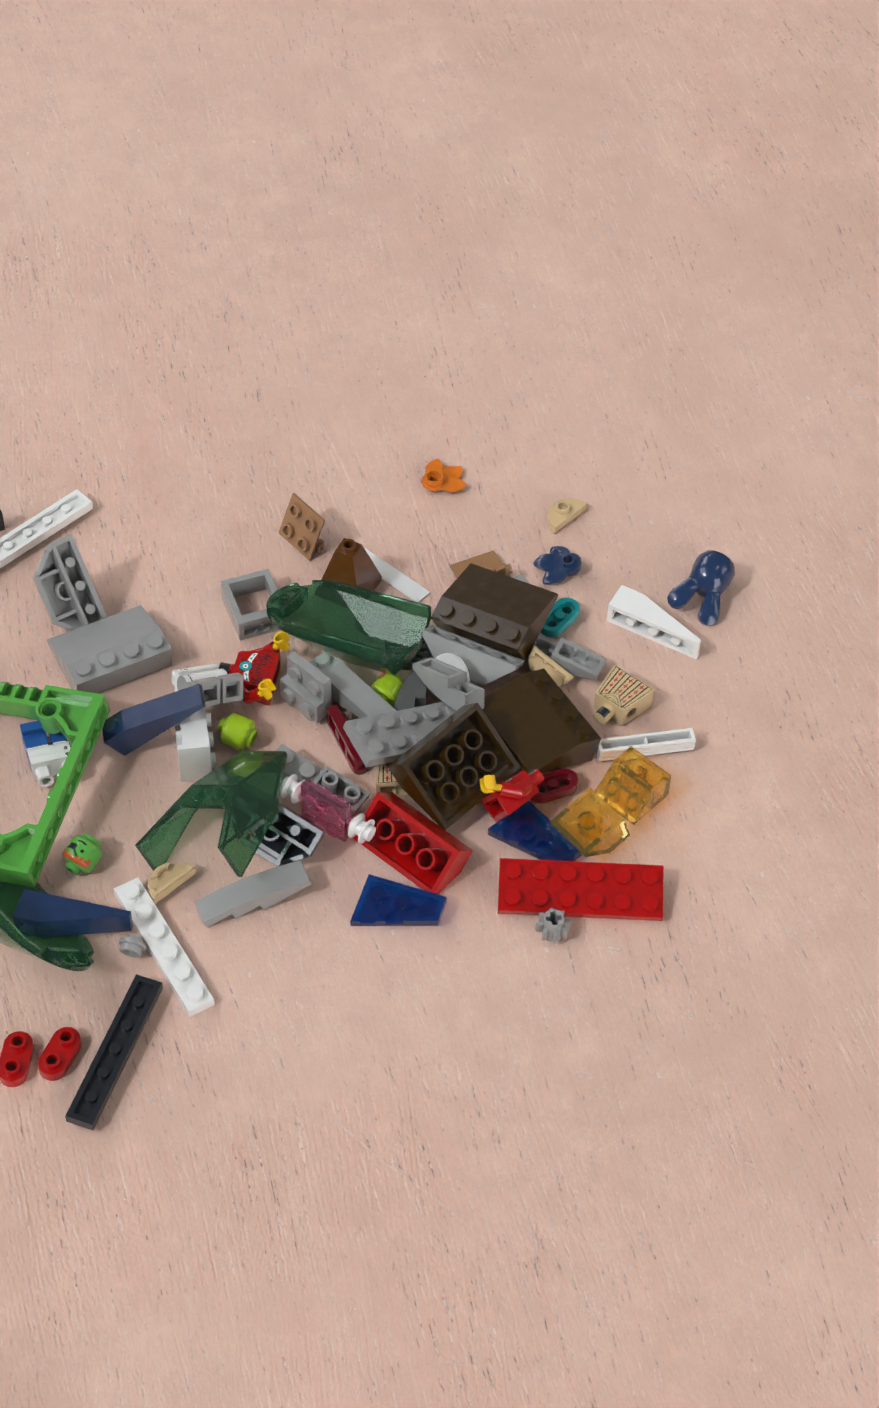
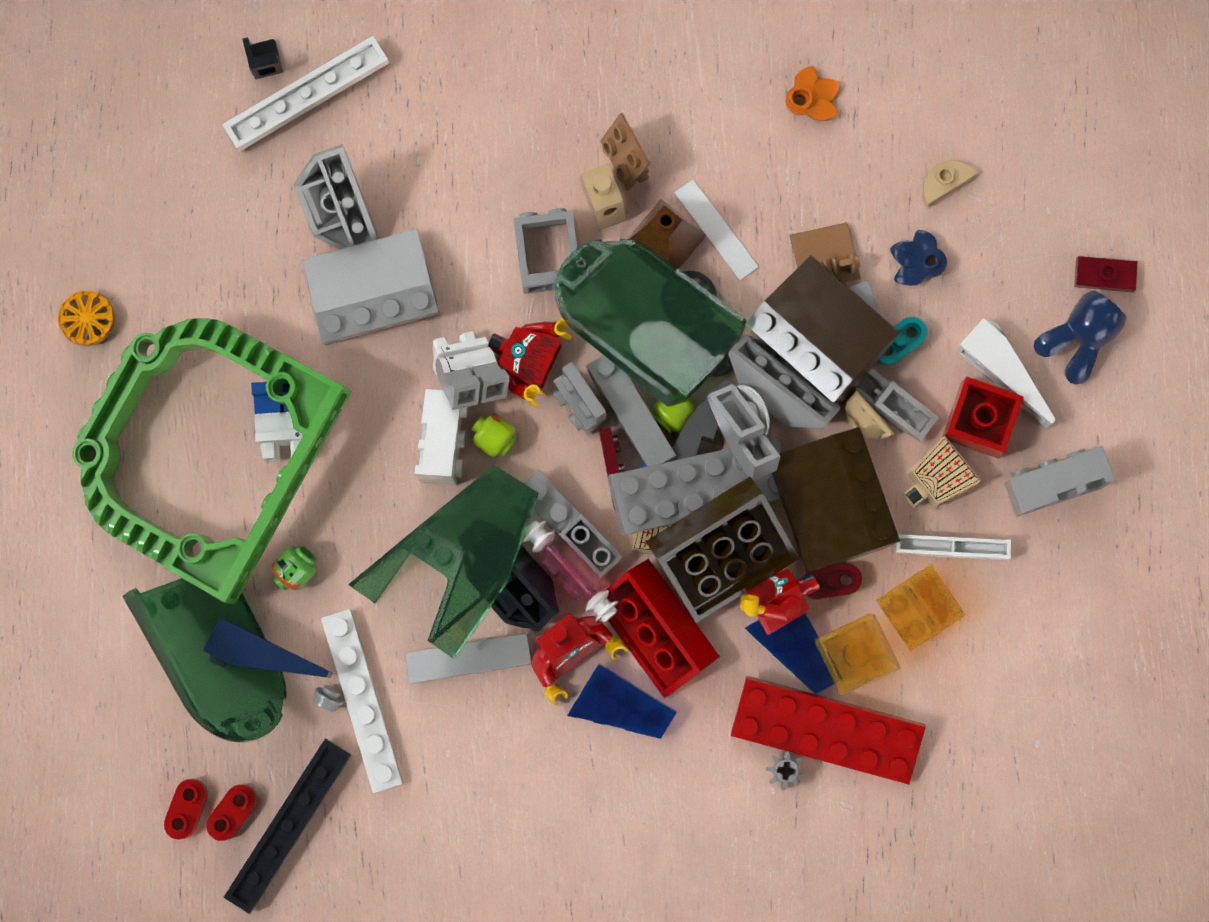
camera: 20 degrees right, 30 degrees up
dark blue slope [102,684,205,756] -> none
tan plate [148,862,196,904] -> none
none -> red torso [531,614,628,707]
none -> tan torso [579,164,626,230]
none -> red brick [942,376,1024,459]
none -> light grey wedge [1004,446,1115,517]
none -> dark red plate [1074,256,1138,293]

